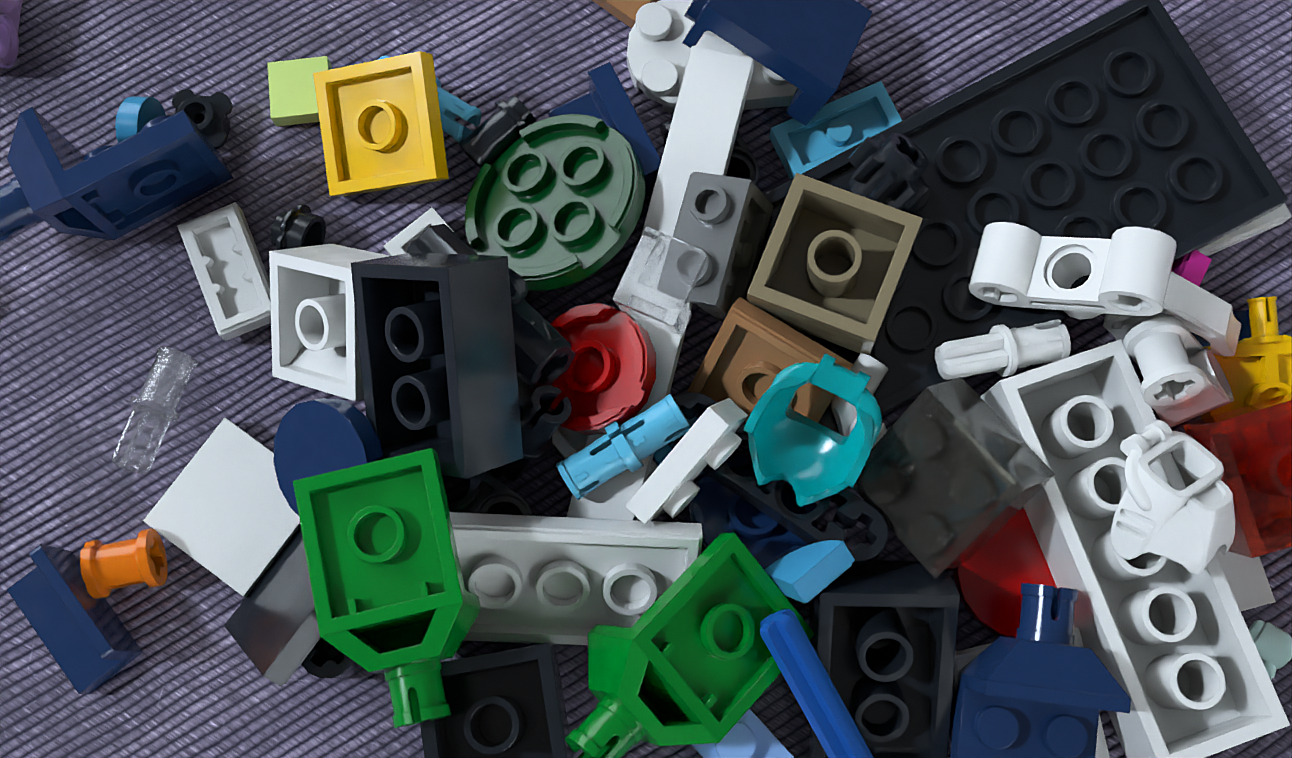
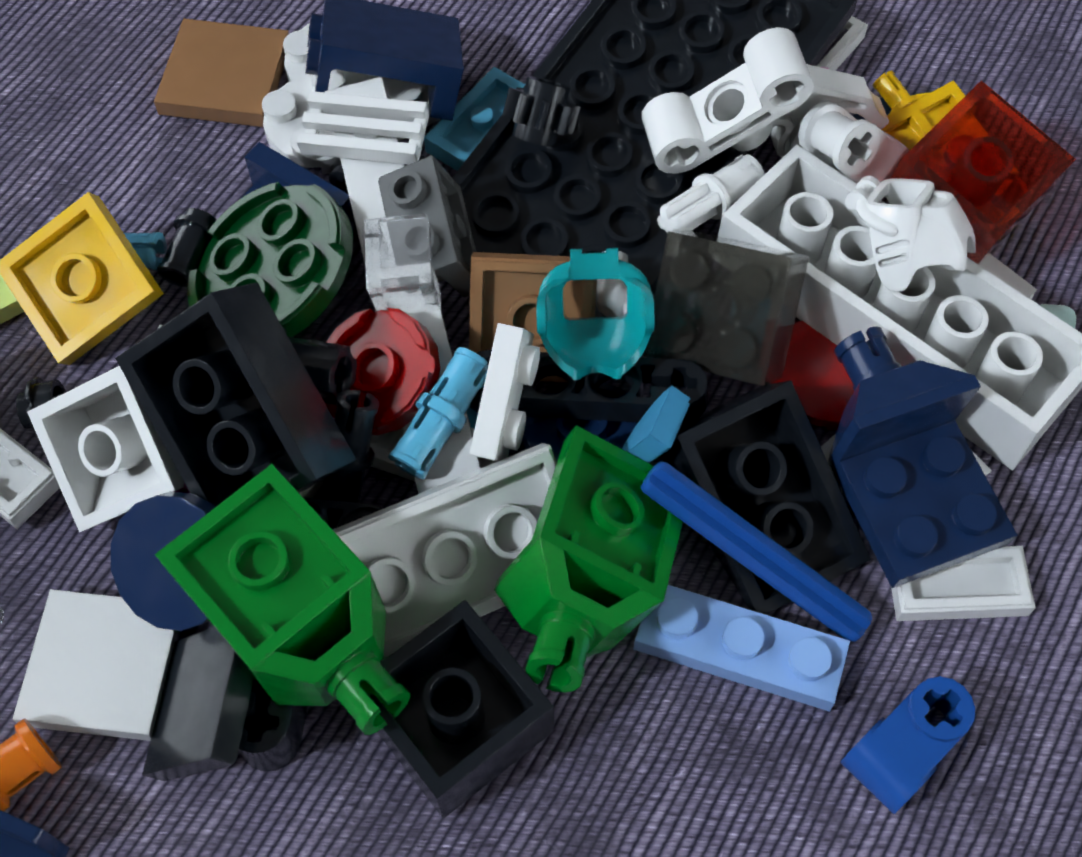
camera: 30 degrees left, 15 degrees down
dark tan brick [747,173,923,356] -> none
none -> white tile [296,91,429,165]

